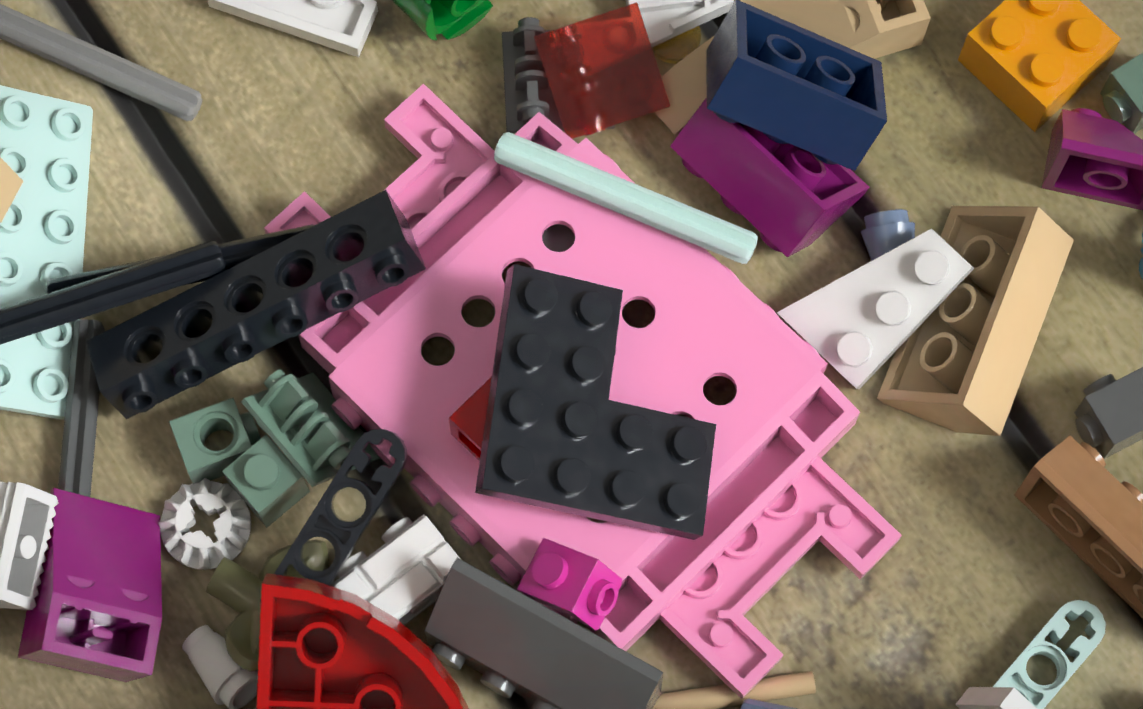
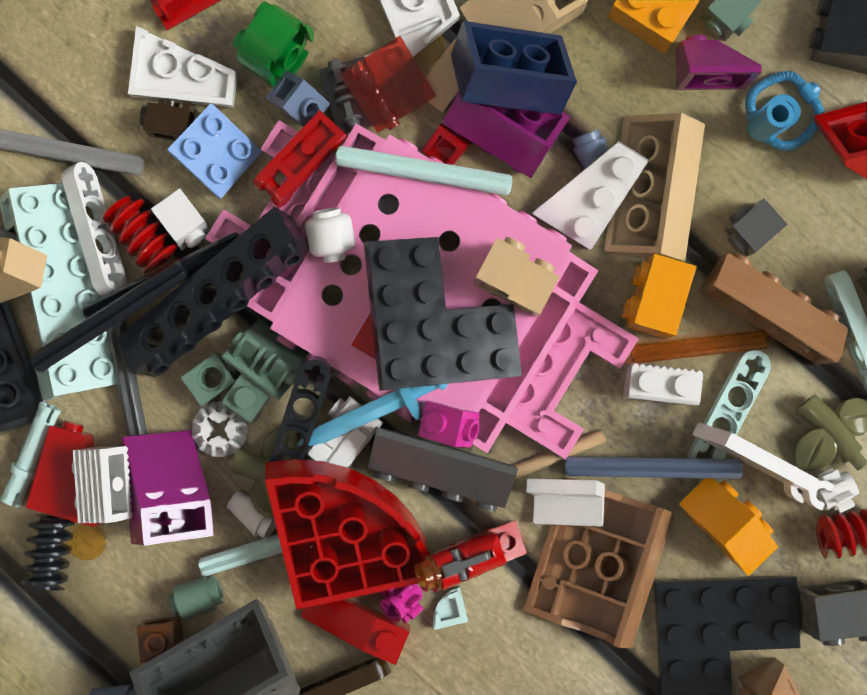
camera: 10 degrees left, 15 degrees up
none -> white beam [62,162,127,296]
none -> red piece [102,196,178,274]
none -> dark brown brick [140,99,197,141]
none -> white brick [151,188,210,250]
none -> light blue hinge [167,103,262,199]
none -> red plate [253,110,347,208]
none -> sand blue brick [266,70,330,127]
none -> medium azure sword [297,384,448,447]
none -> white head [305,207,356,263]
none -> red slope [421,124,473,165]
none -> tan brick [474,236,560,317]
none -> light orange brick [621,254,697,339]
none -> white brick [623,363,703,405]
none -> clear orange axle [630,330,769,363]

